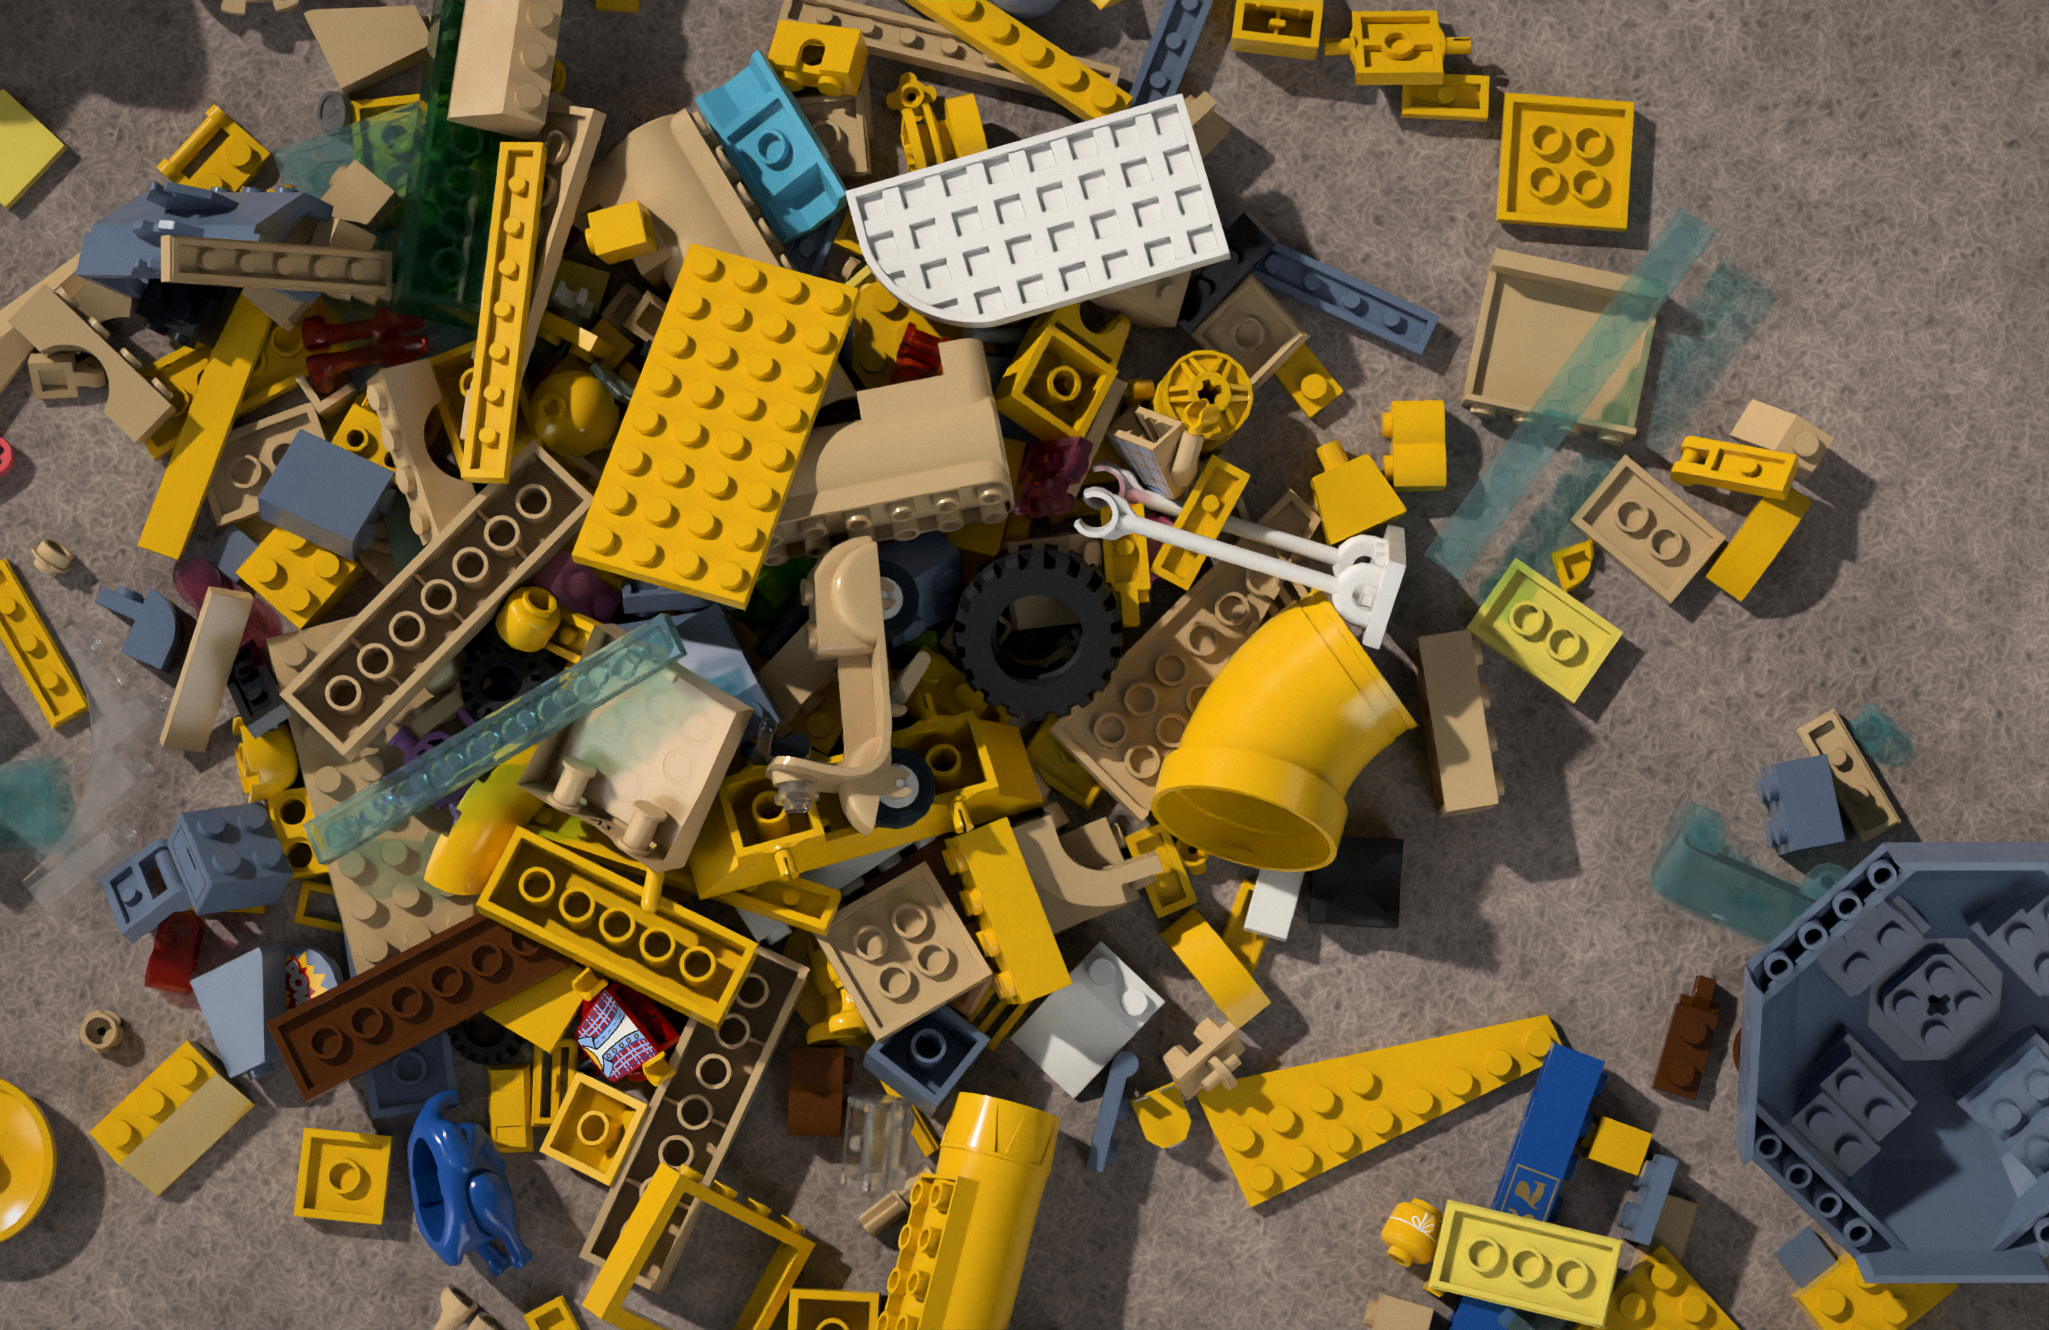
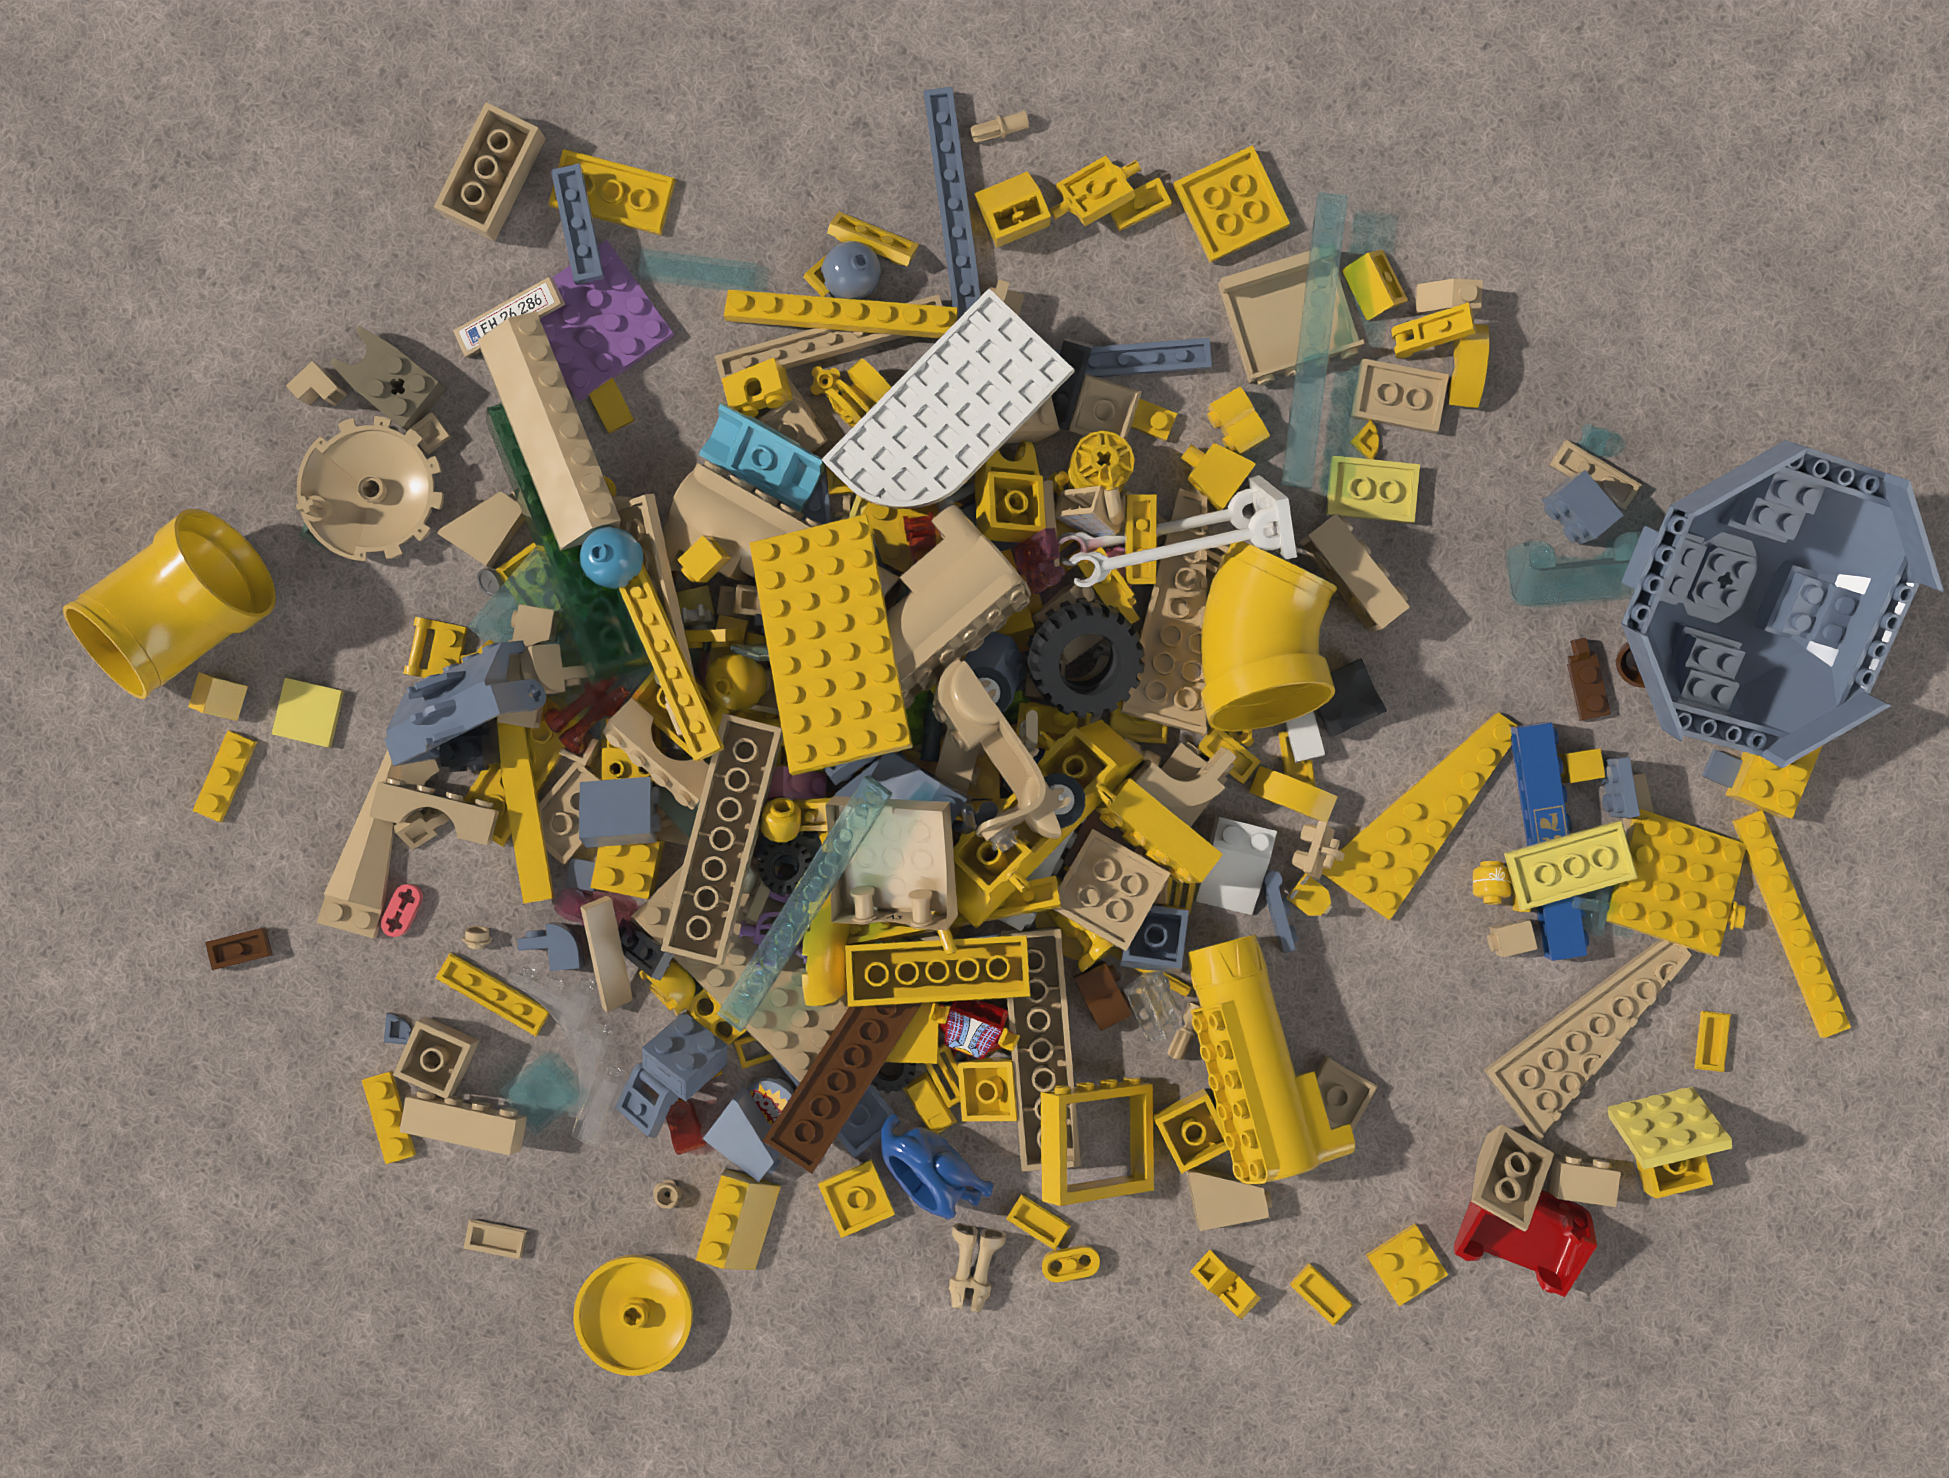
camera: 25 degrees left, 5 degrees up
tan tile [161,235,392,296] -> none
none -> dark azure cylinder [580,527,643,589]
none -> yellow panel [1342,249,1408,320]

